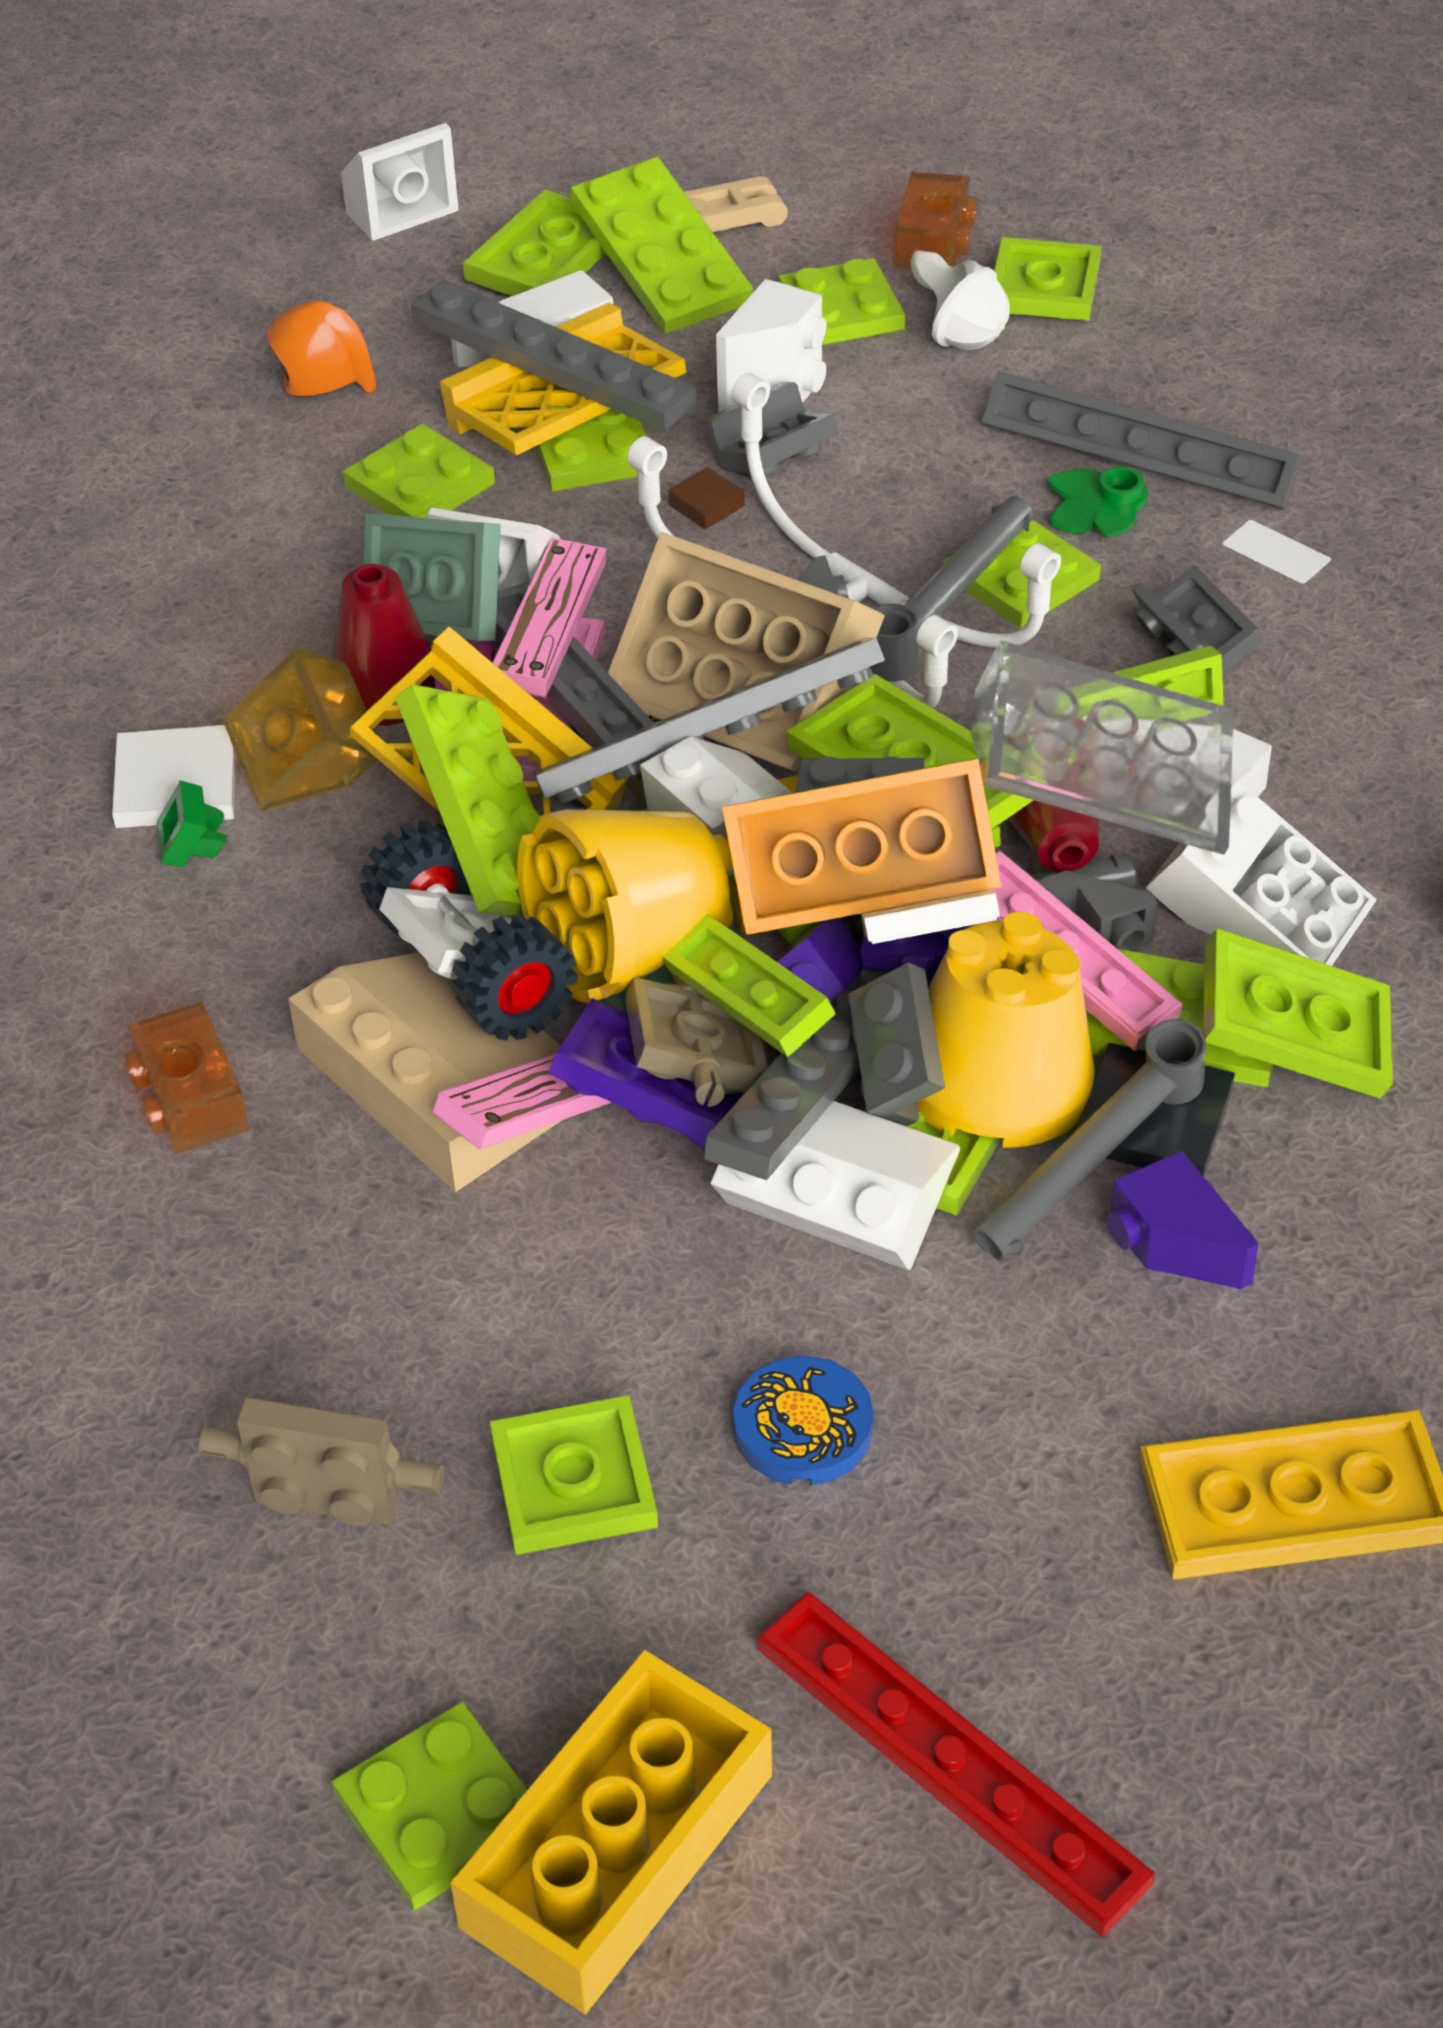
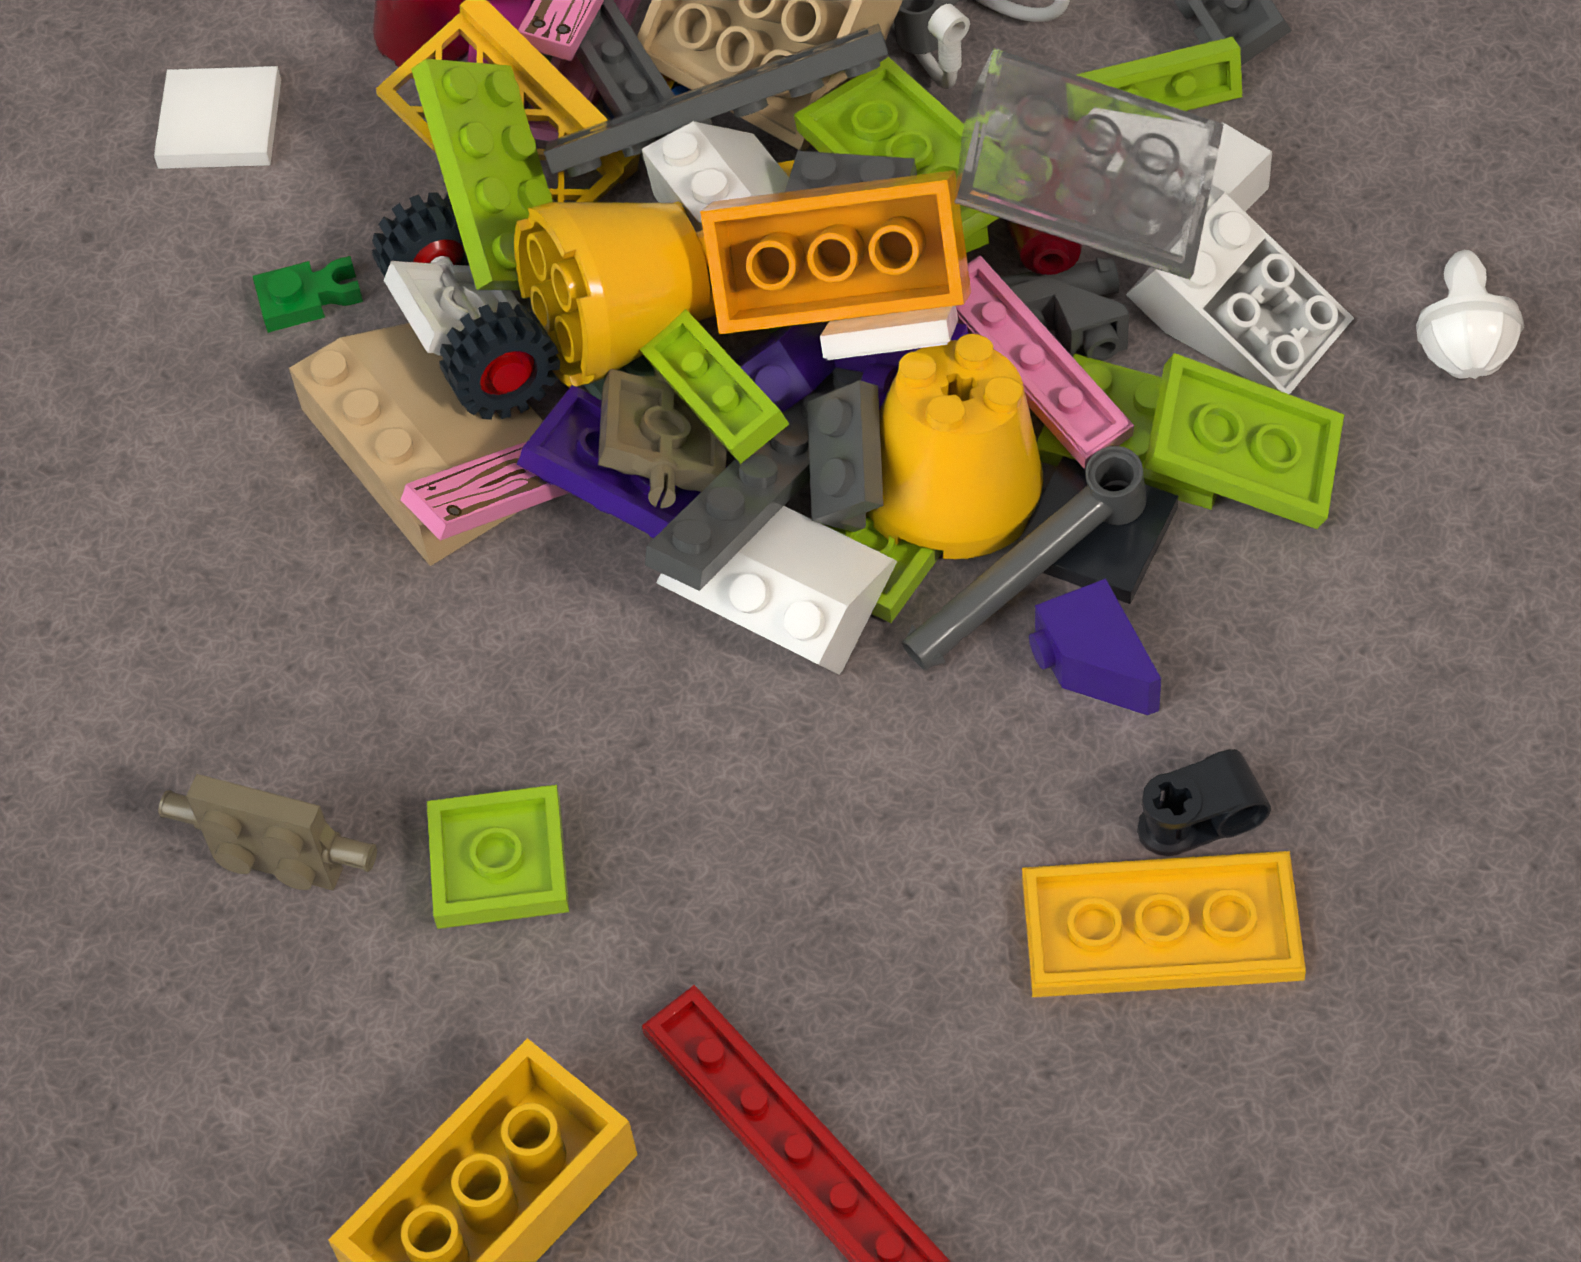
camera: 10 degrees right, 10 degrees up
clear orange brick [123,1001,249,1154] -> none
green tile [157,780,227,867] -> none
clear yellow slope [223,647,378,812] -> none
lime plate [331,1701,527,1911] -> none
tile [732,1355,874,1485] -> none
none -> green plate [252,256,363,333]
none -> black piece [1137,749,1271,857]

